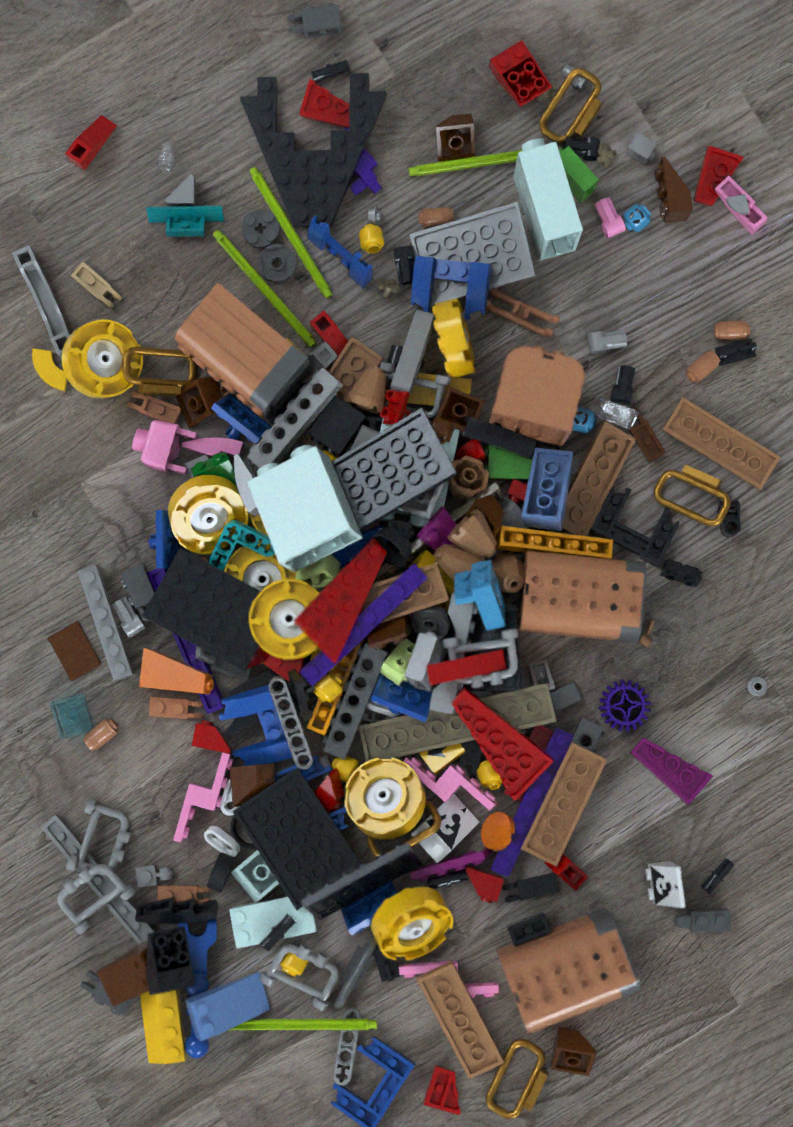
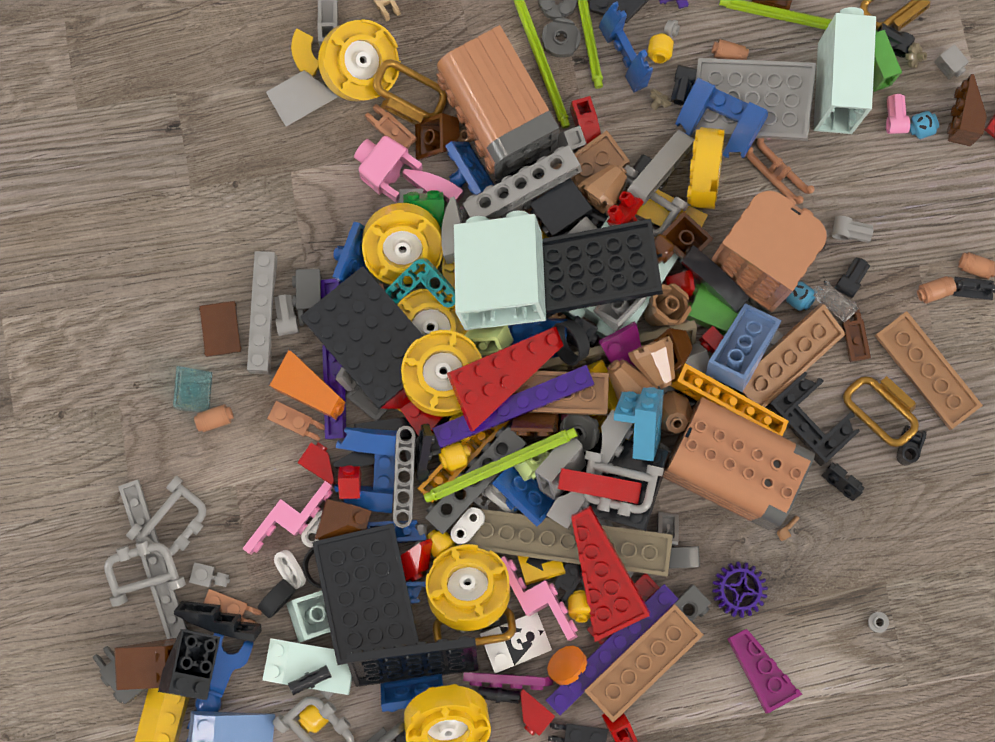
camera: 10 degrees right, 5 degrees down
none -> light grey slope [266,70,339,126]
none -> red slope [338,465,362,499]
none -> lime piece [424,427,578,503]
none -> white plate [451,507,485,544]

